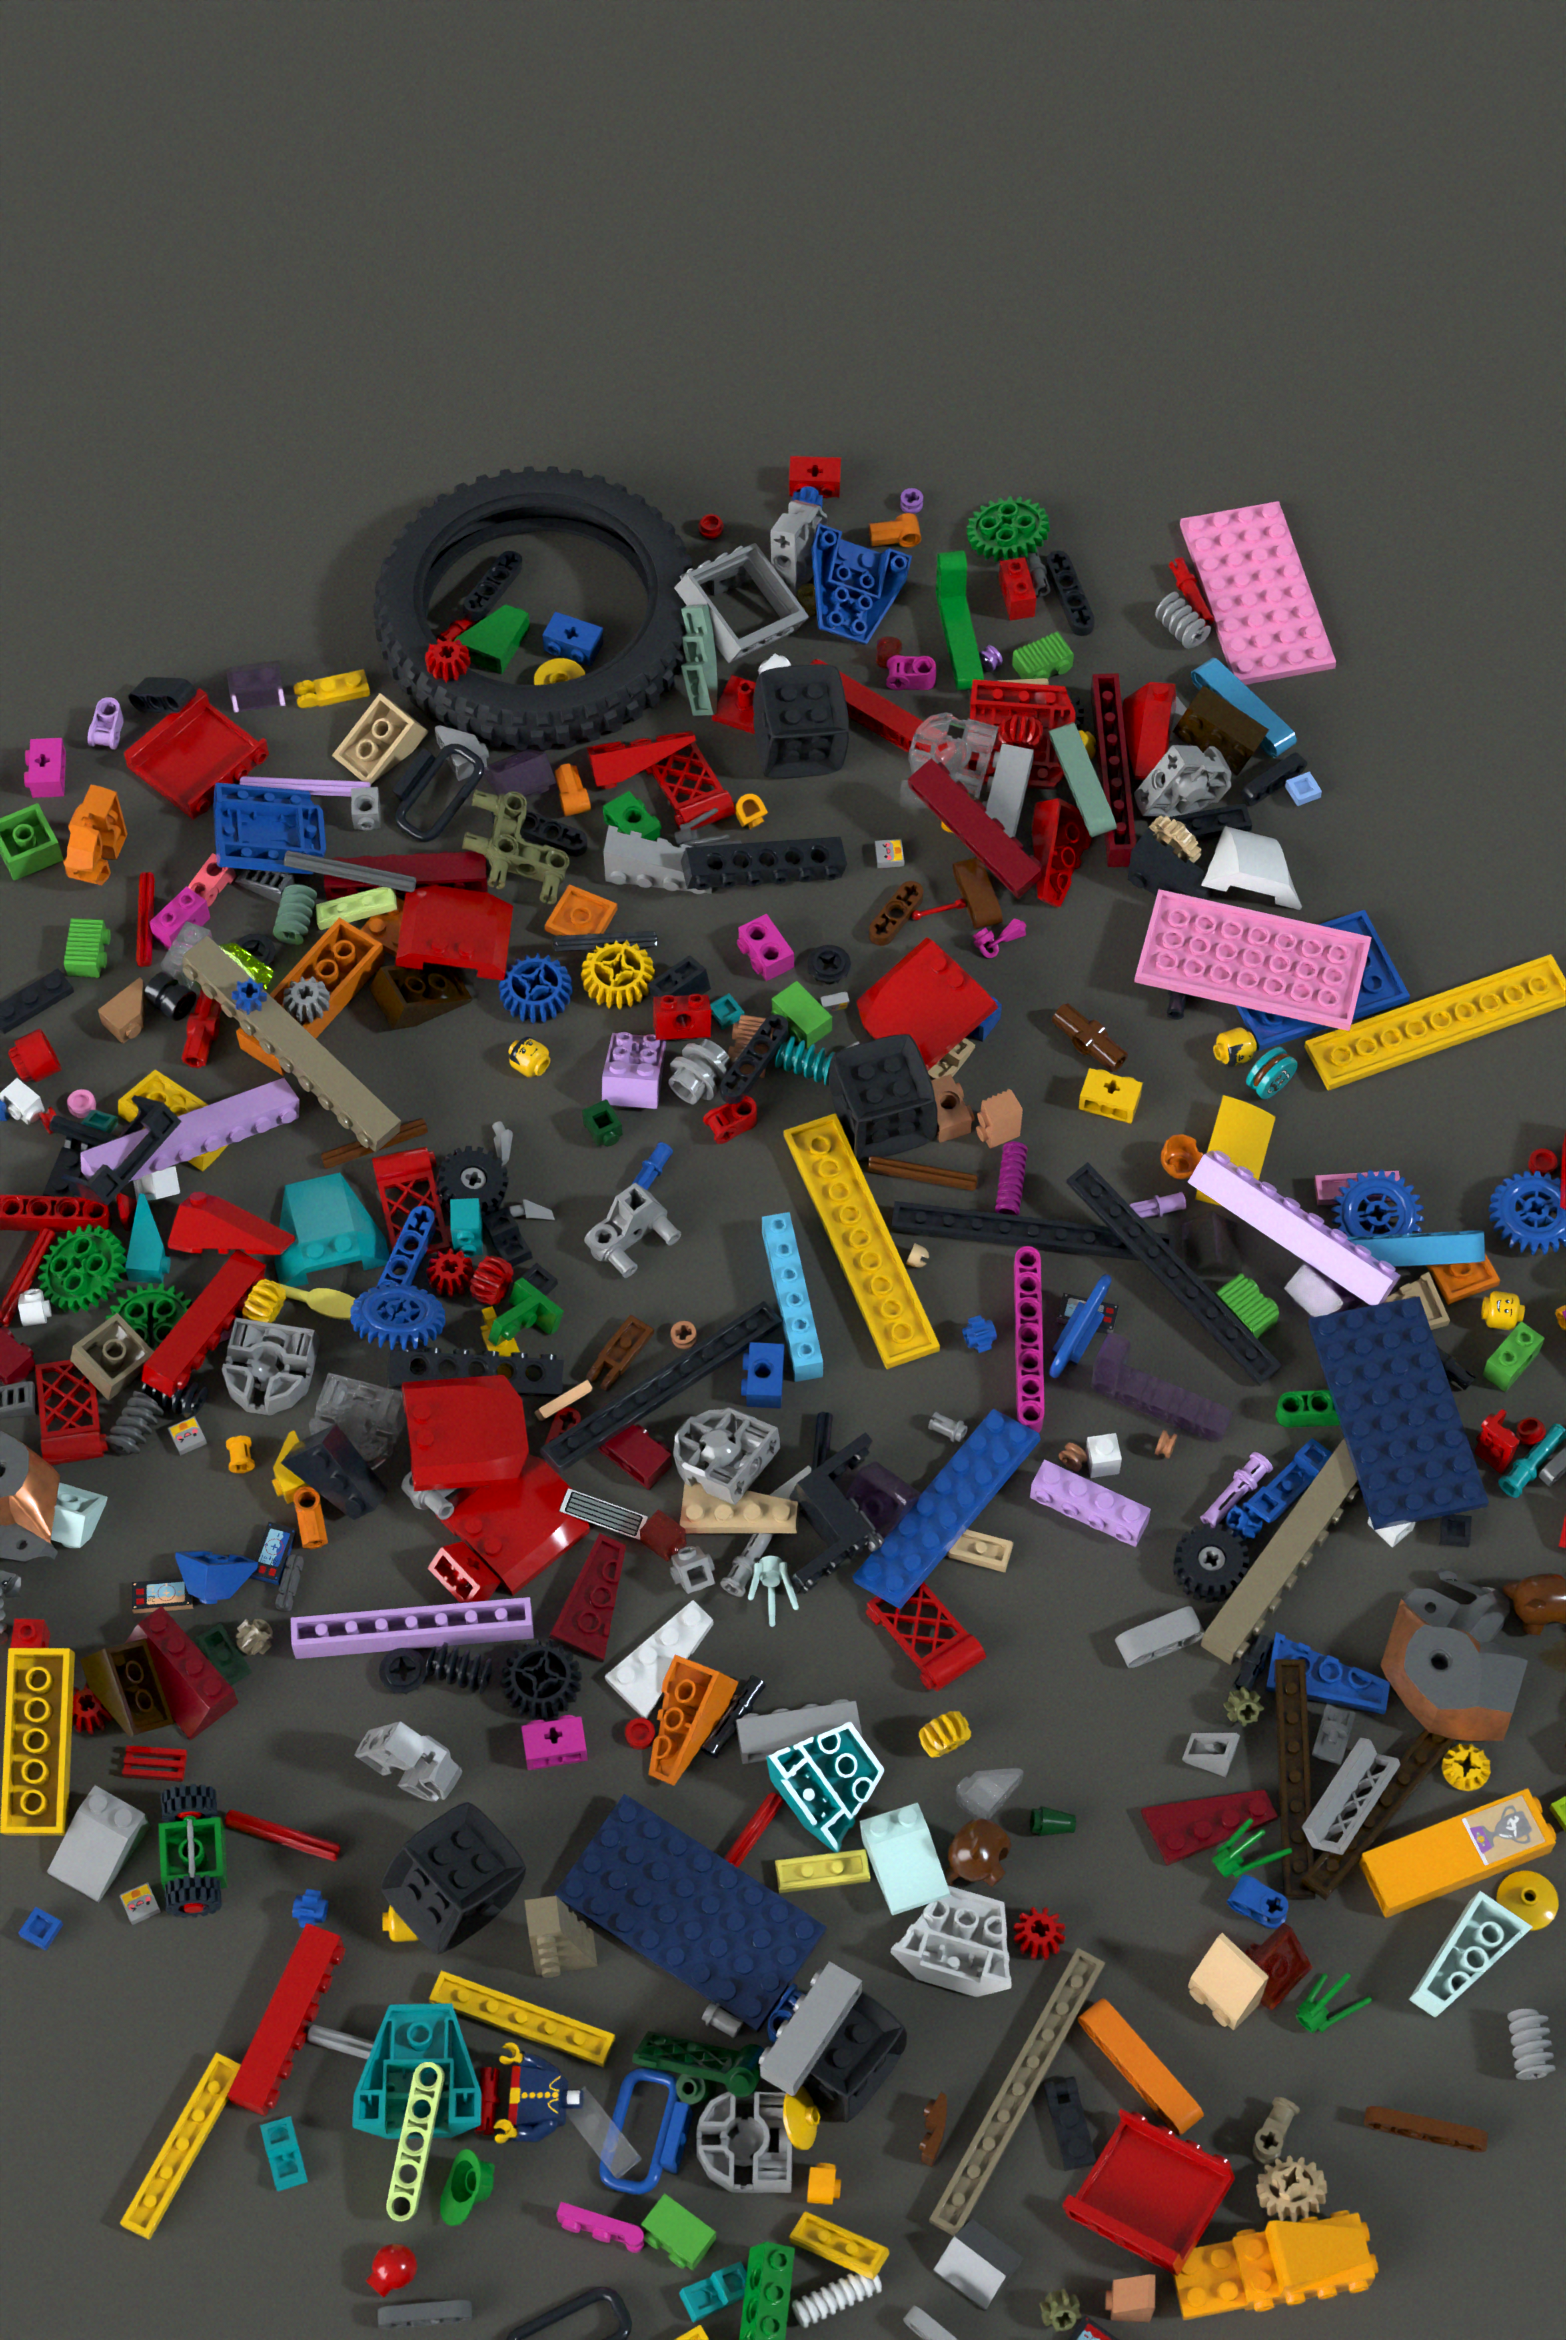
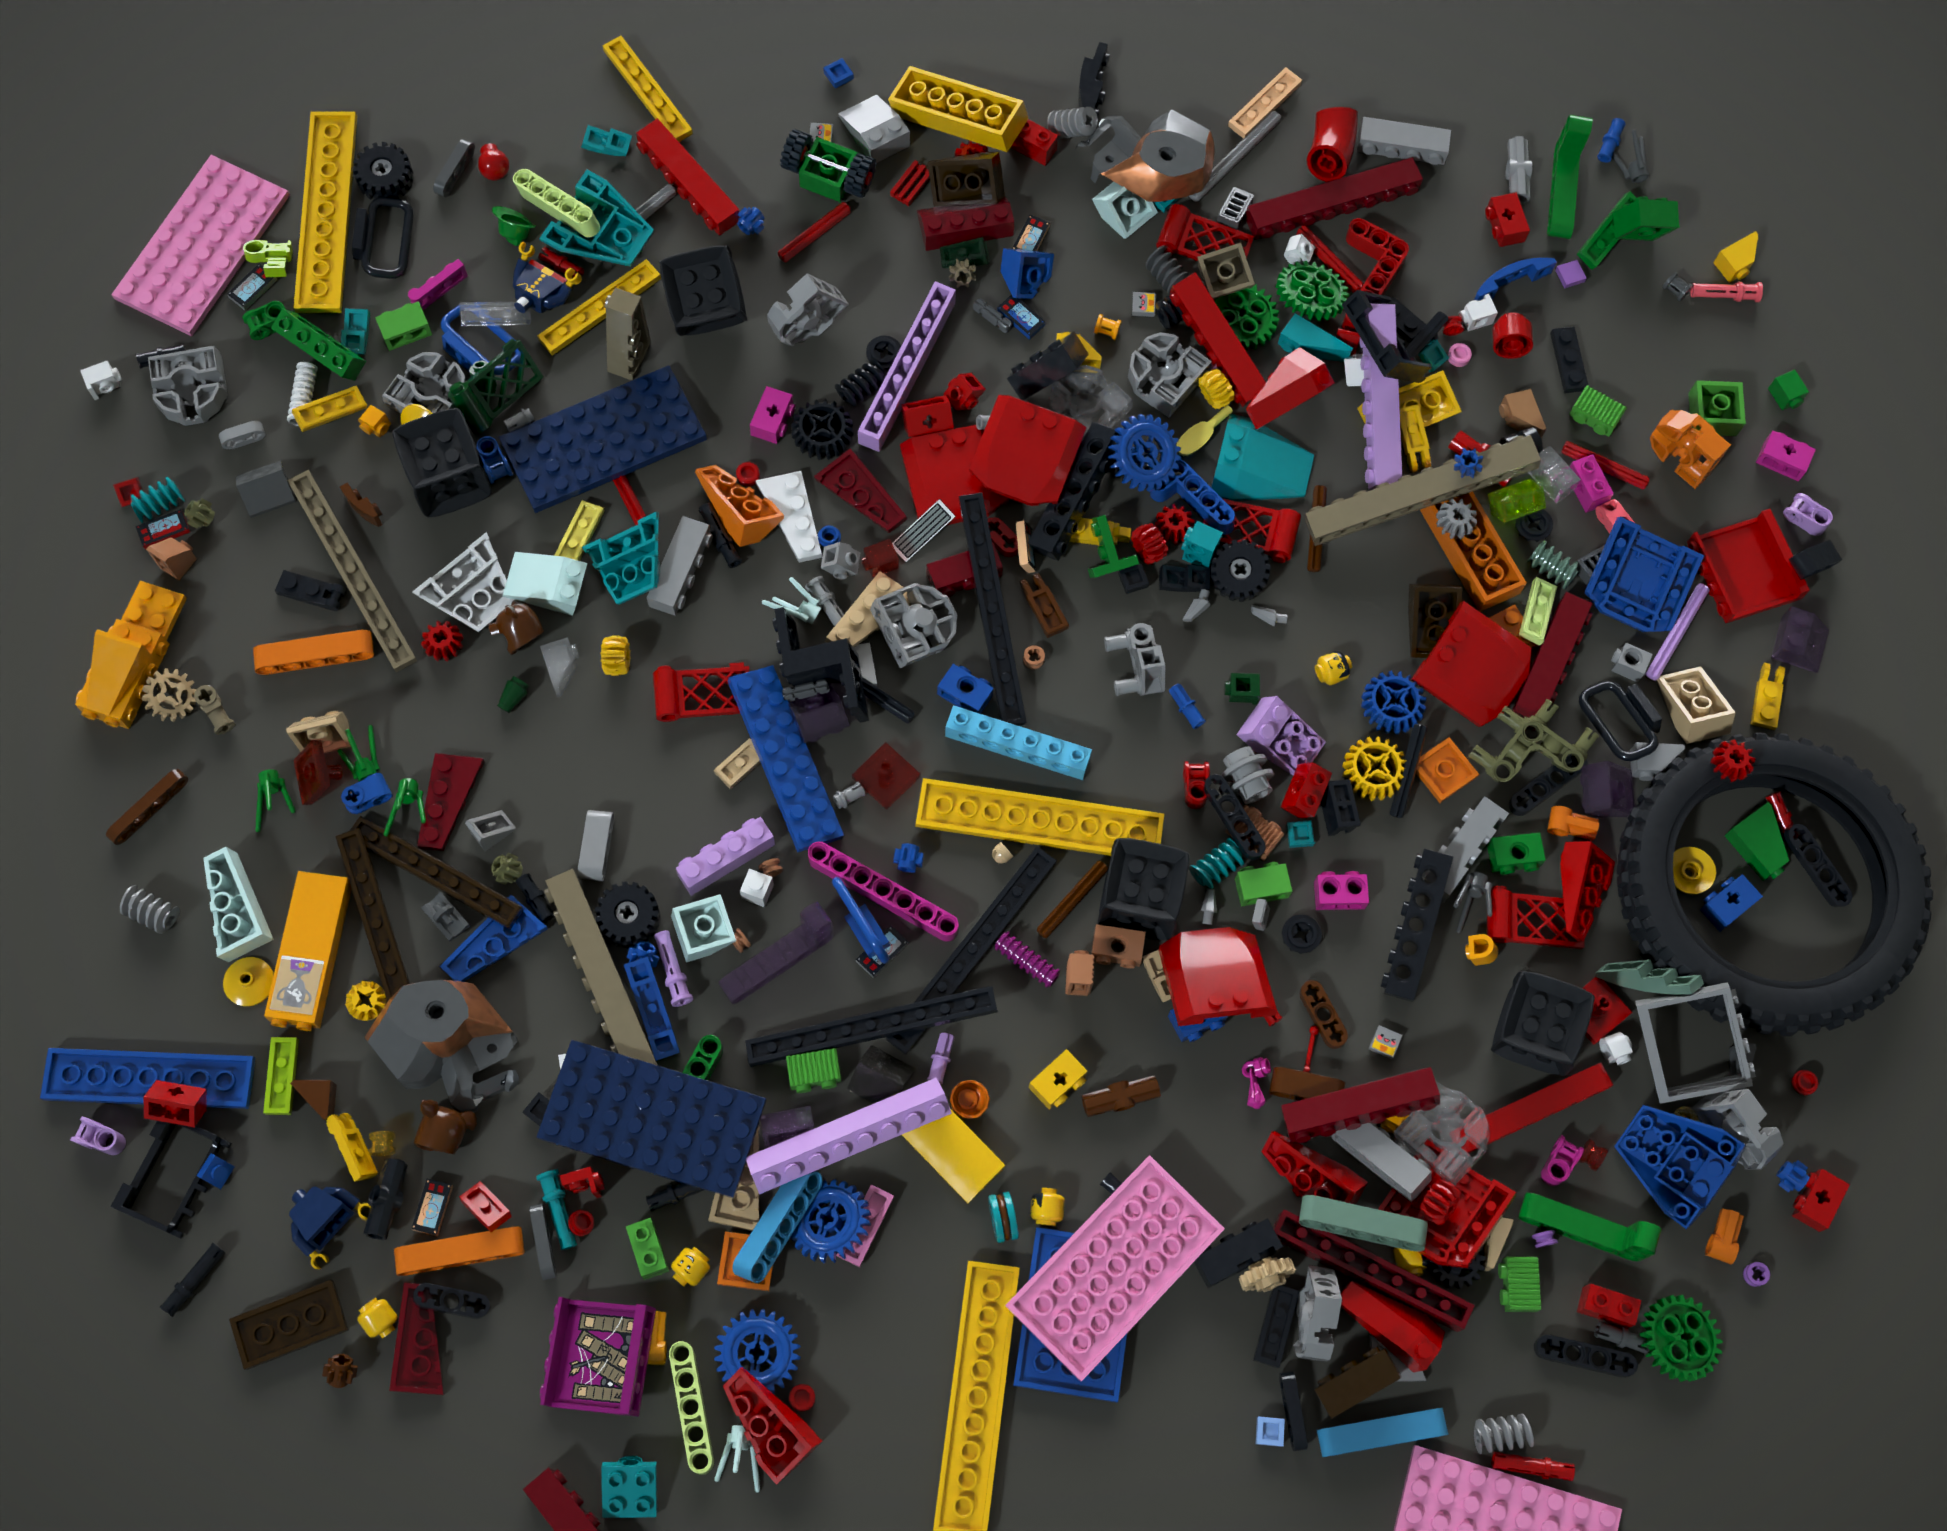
camera: 115 degrees right, 10 degrees up
dark grey axle [284,850,416,892] -> none
orange piece [294,1486,328,1549] -> none
light grey brick [759,1961,862,2097] -> none
red panel [1062,2109,1235,2277] -> none
white wedge [1201,826,1302,910] -> none
light grey fence [1302,1737,1400,1855] -> none
none -> green plant [337,725,380,782]
none -> light aqua slope [671,894,736,963]
none -> blue plate [818,526,841,547]
none -> clear red tile [852,742,921,810]
none -> red brick [944,373,986,410]
none -> yellow hinge [1399,404,1431,472]

